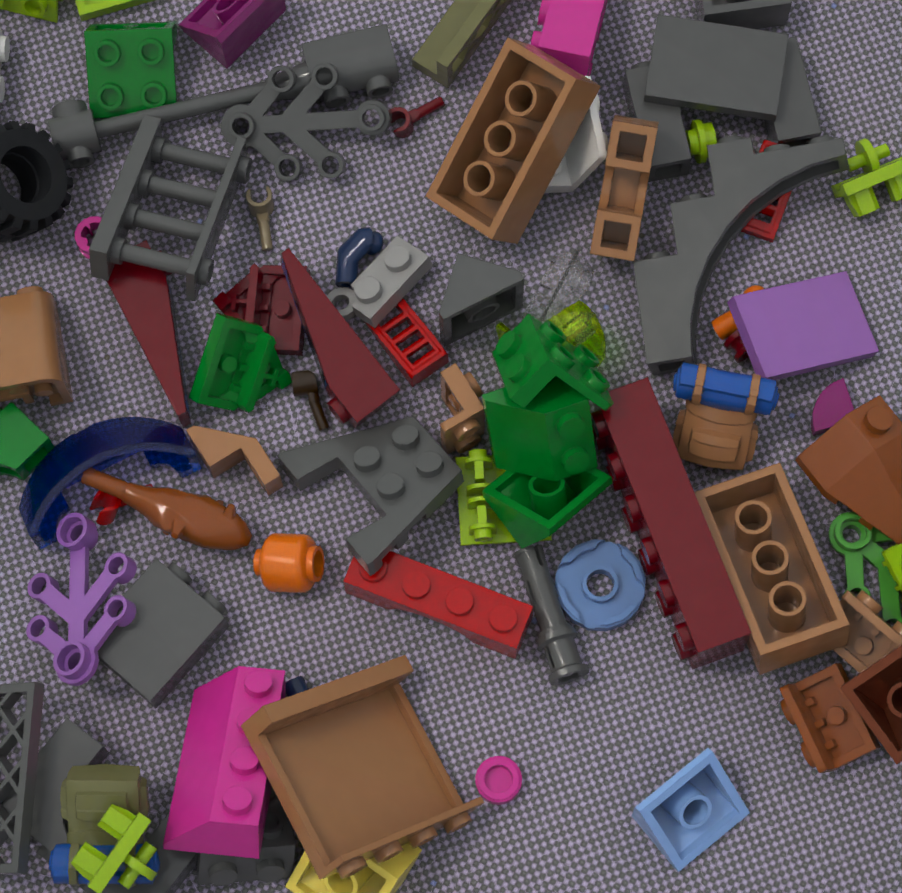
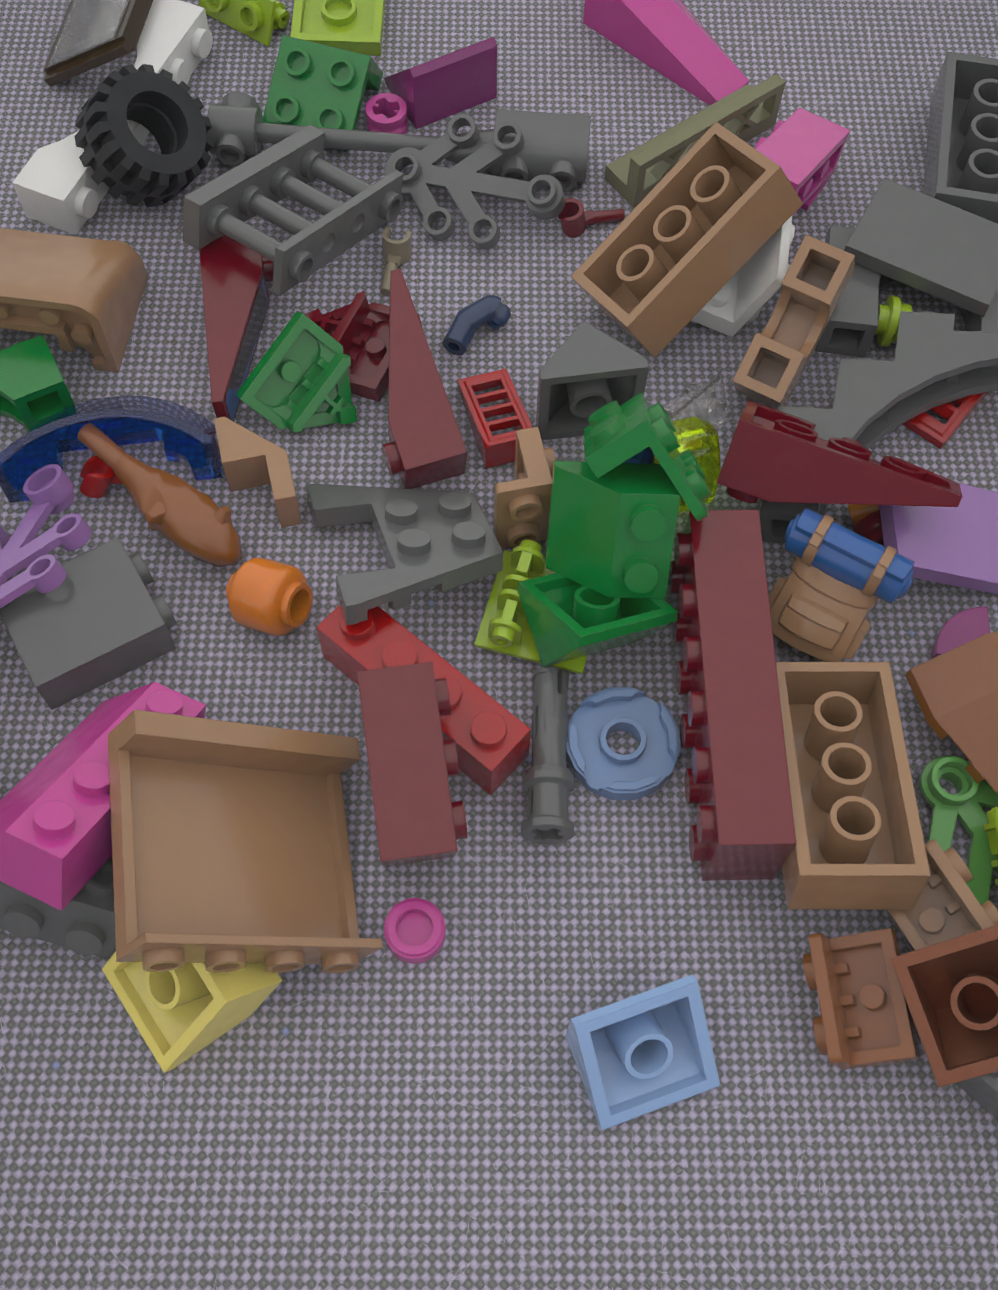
camera: 15 degrees right, 10 degrees down
dark brown hand [291,370,330,431] -> none
light grey hinge [327,236,433,328] -> none
none -> dark red wedge [357,662,468,867]
none -> dark pink bush [365,93,408,134]
none -> dark red wedge [716,400,963,507]

